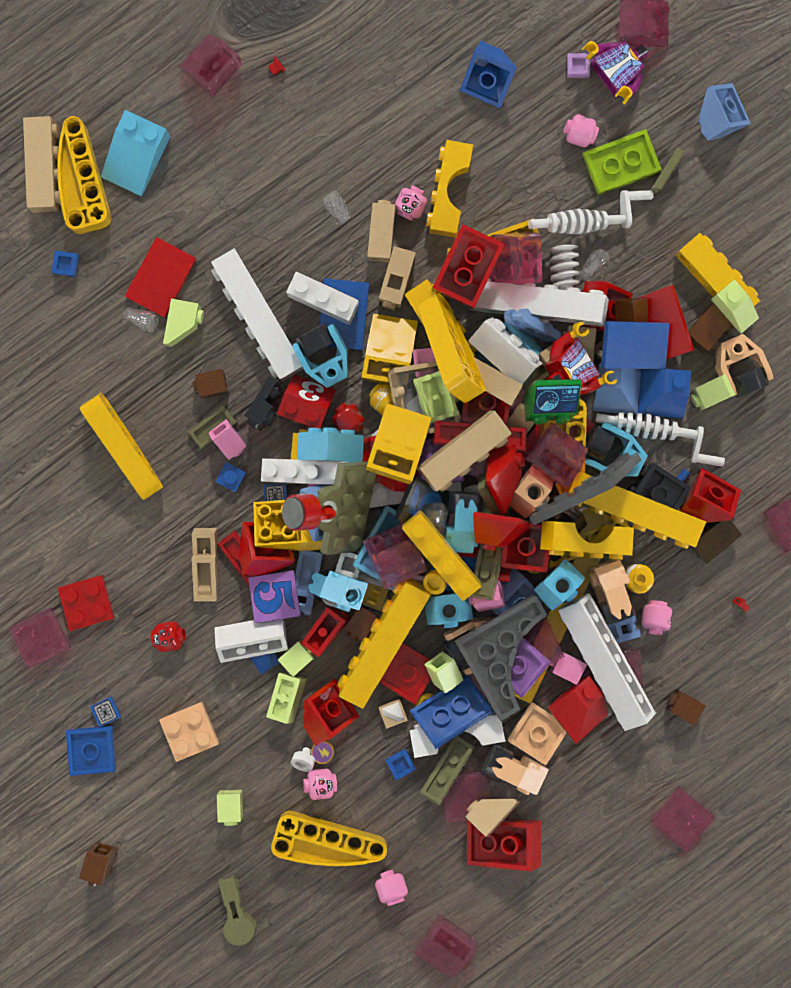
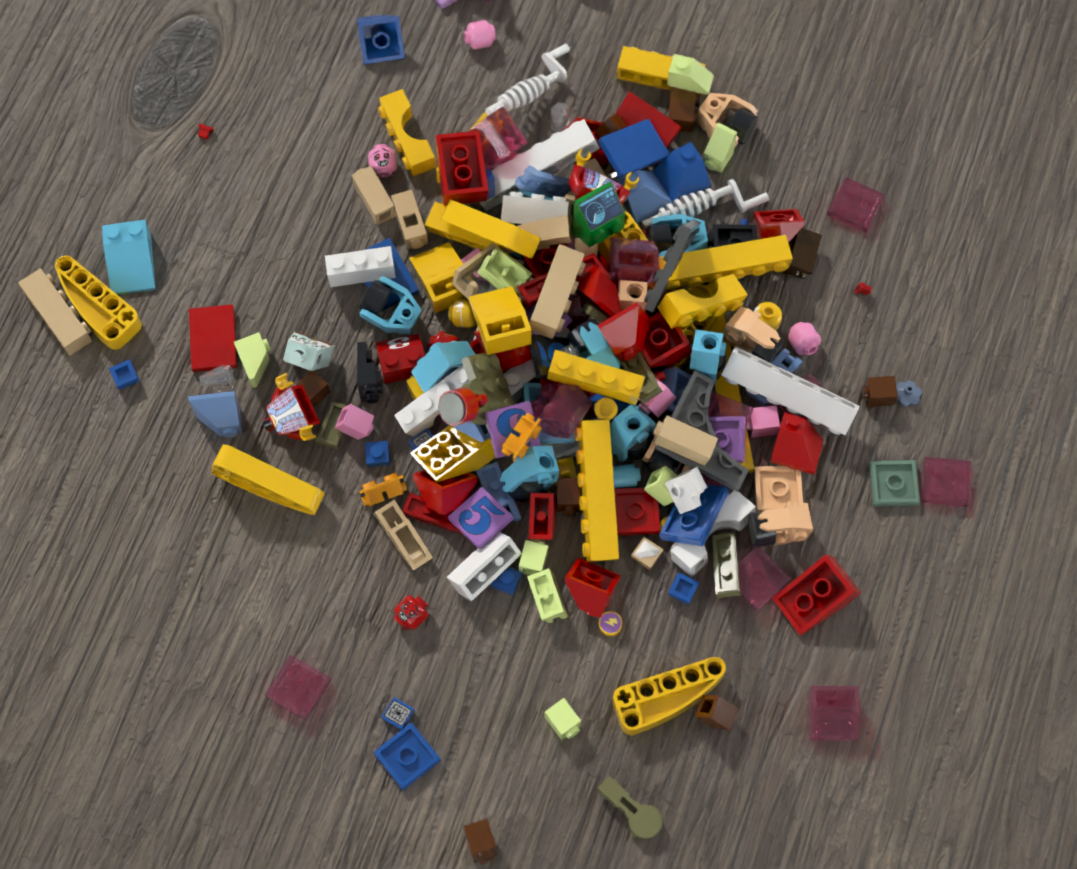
camera: 35 degrees left, 20 degrees down
red plate [58,575,115,631] -> none
light nougat plate [159,702,219,762] -> none
clear pink slope [179,34,242,98] -> none
white brick [211,248,304,382] -> none
white tile [291,747,315,772] -> none
bright pink head [303,769,337,800] -> none
clear cone [321,190,352,225] -> none
bright pink head [375,870,408,906] -> none
tan slope [465,799,520,837] -> none
white piece [550,245,580,290] -> none
lime tile [582,129,662,196] -> none
olive tile [650,147,684,195] -> none
none -> medium blue slope [188,391,243,437]
none -> torso [263,373,320,441]
none -> light aqua torso [283,331,334,371]
none -> light orange hinge [359,473,408,507]
none -> blue tile [485,169,495,198]
none -> medium lavender tile [485,401,541,458]
none -> light orange hinge [501,413,542,462]
none -> medium azure brick [613,463,641,489]
none -> tan brick [653,416,718,466]
none -> white brick [665,467,707,514]
none -> reddish brown brick [695,694,739,730]
none -> sand green tile [869,460,920,507]
none -> sand blue plant [896,380,922,407]

